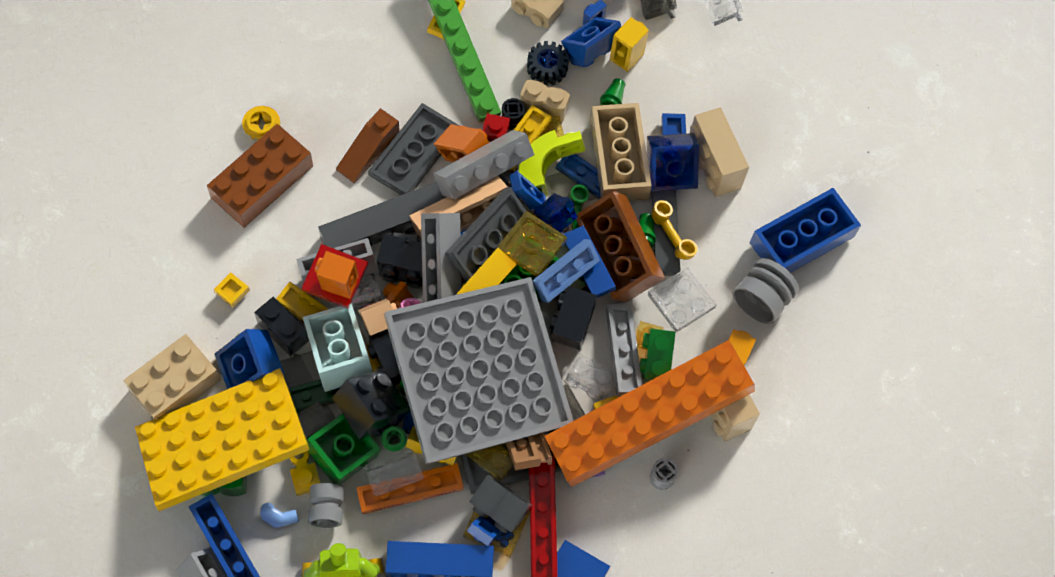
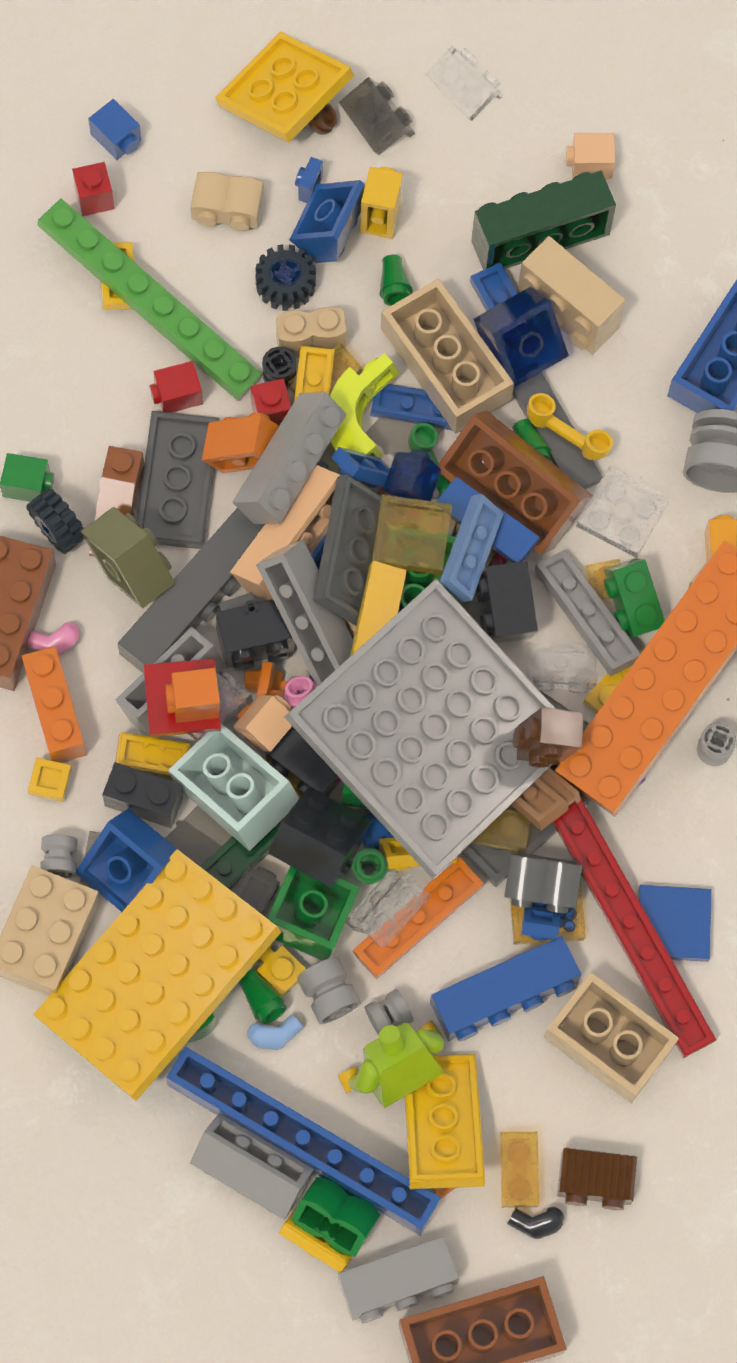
camera: 25 degrees left, 5 degrees up
none -> green brick [0,453,55,502]
none -> orange brick [21,646,87,763]
none -> black wheel [26,488,84,554]
none -> bright pink arm [27,622,80,655]
none -> light grey wheel [40,834,78,878]
none -> olive brick [80,506,175,609]
none -> red brick [149,361,203,413]
none -> green cone [238,969,287,1024]
none -> light grey wheel [364,989,414,1035]
none -> dark green brick [471,170,616,270]
none -> reddish brown brick [513,707,583,768]
none -> light nougat brick [566,133,615,179]

